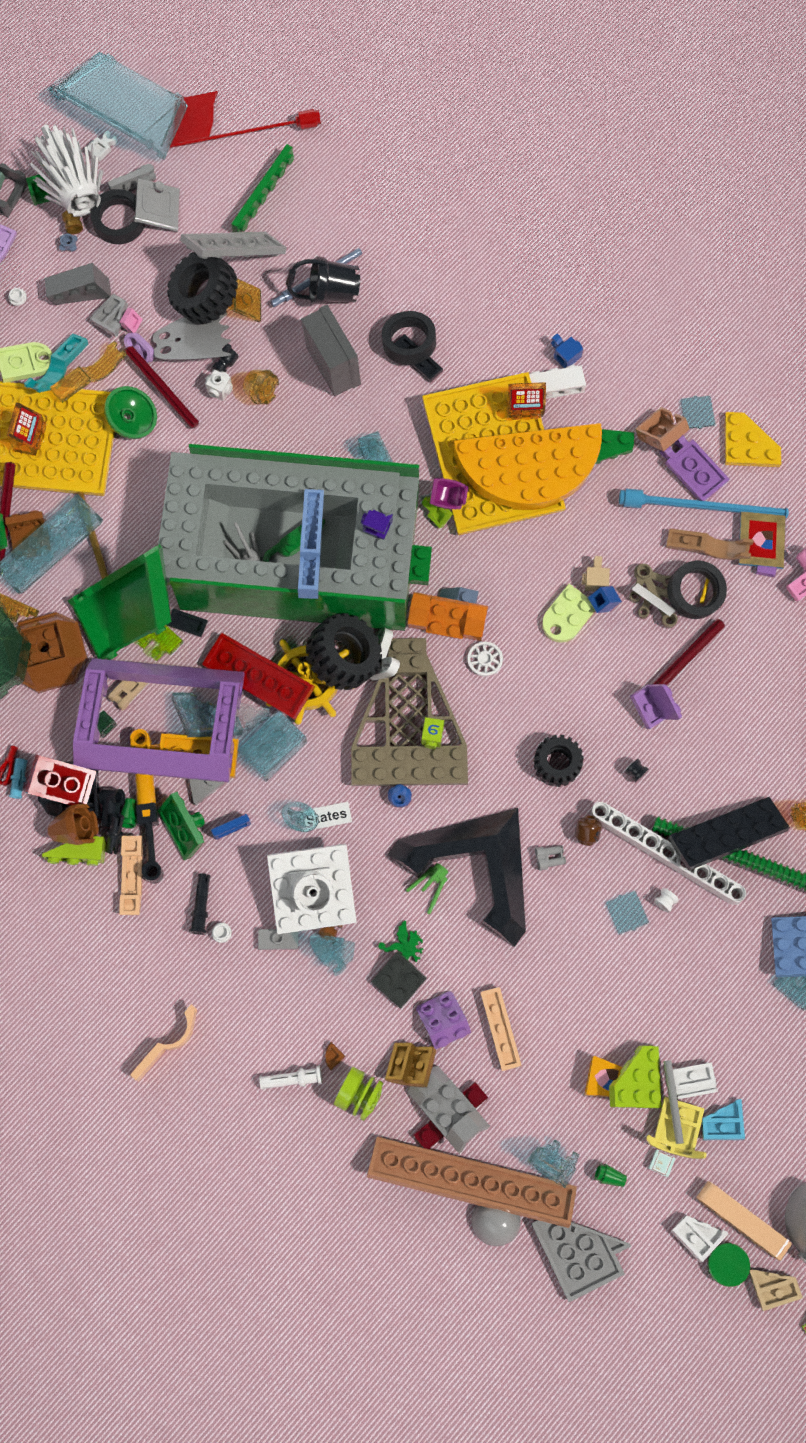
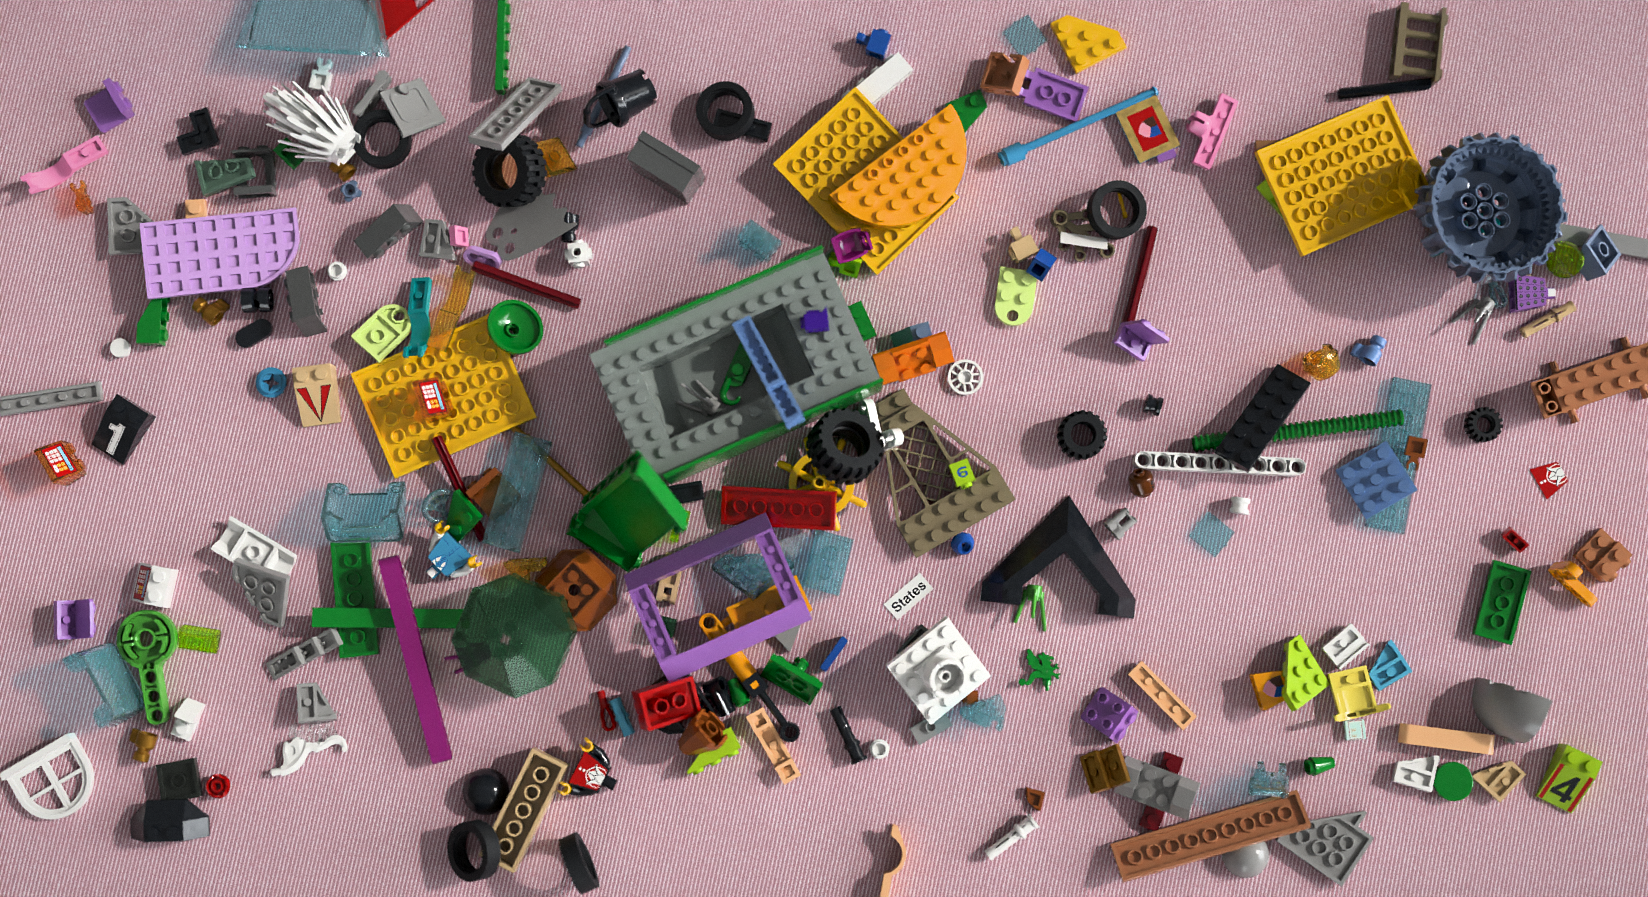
camera: 30 degrees left, 10 degrees up
black pin [105,814,125,854] -> none
clear yellow cone [243,369,279,405] -> none
clear light blue piece [281,801,318,832] -> none
lime wheel [333,1067,384,1121] -> none
pearl dark grey plate [371,951,427,1009] -> none
slope [505,382,546,420] -> none
light grey bar [663,1060,684,1144] -> none
medium nougat piece [666,528,754,560] -> none

